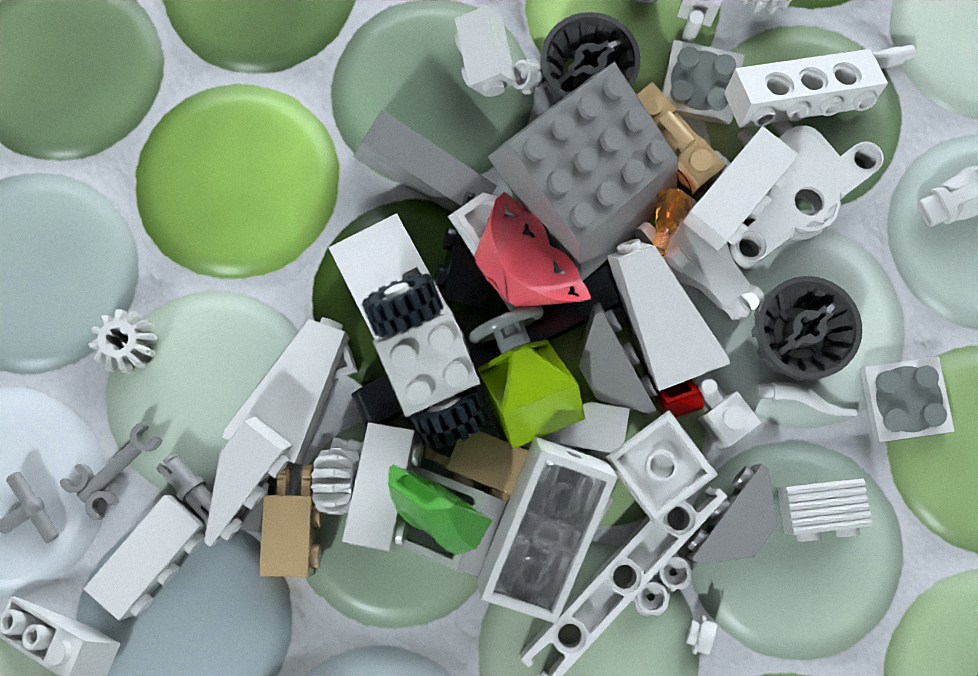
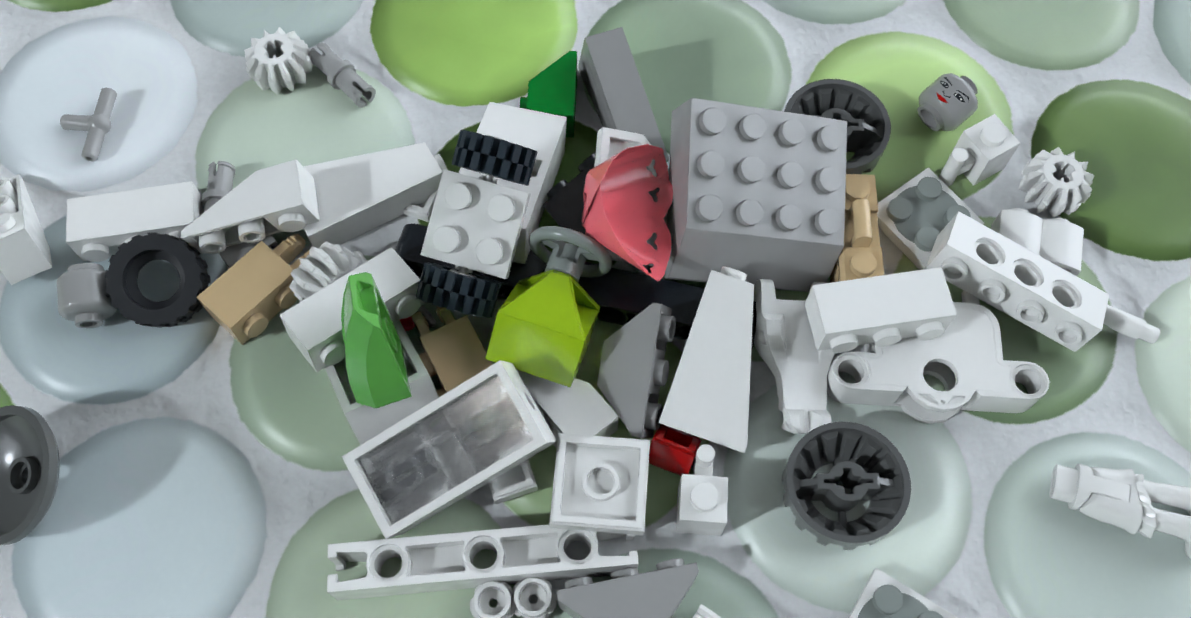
camera: 40 degrees right, 15 degrees down
light grey bar [59,422,163,520] -> none
white brick [455,5,517,97] -> none
white plate [513,58,543,95] -> none
clear orange cone [652,188,693,256] -> none
white animal [755,381,858,417] -> none
none -> light grey head [57,263,117,328]
none -> black tyre [105,232,211,328]
none -> light grey pin [308,43,376,108]
none -> green slope [520,51,578,138]
none -> white brick [991,208,1084,276]

